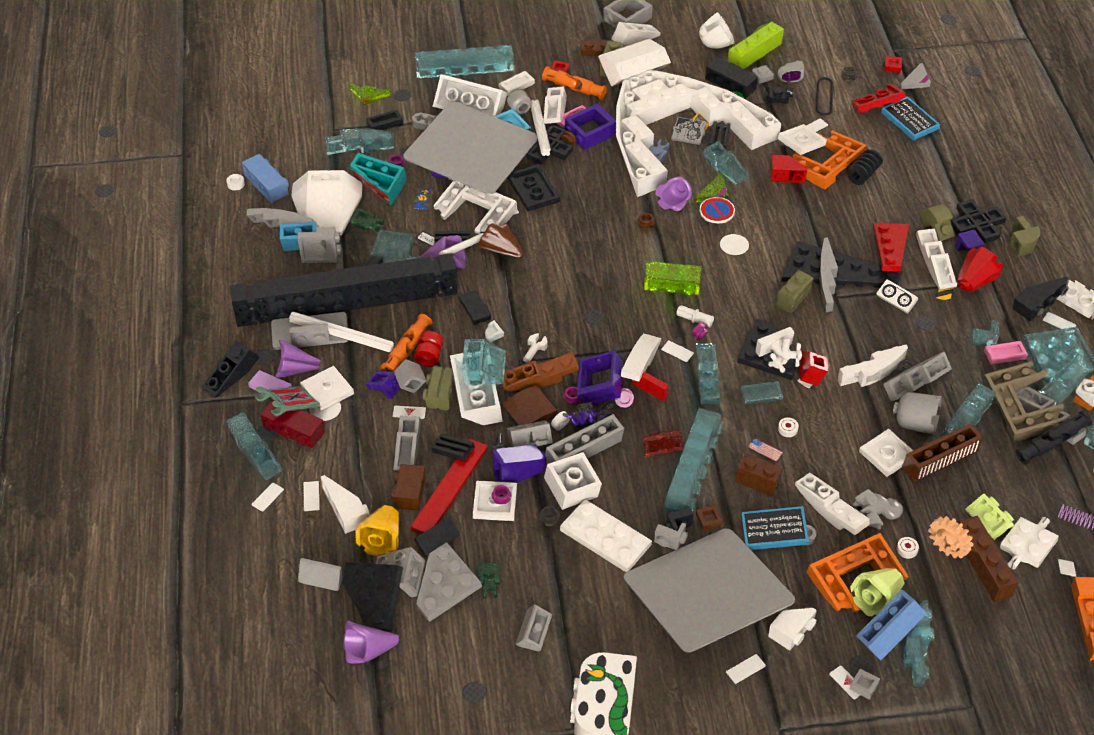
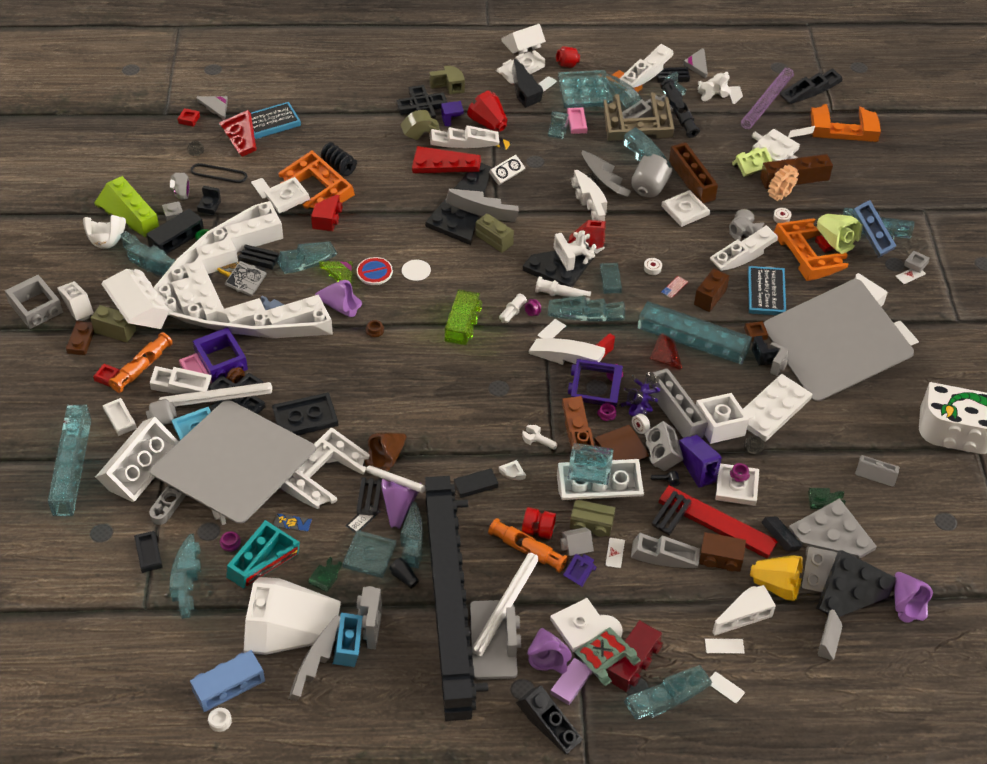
camera: 85 degrees left, 0 degrees up
clear neon green tile [349,83,391,106] -> none
none -> clear light blue slope [120,231,176,275]
none -> white pin [535,277,591,303]

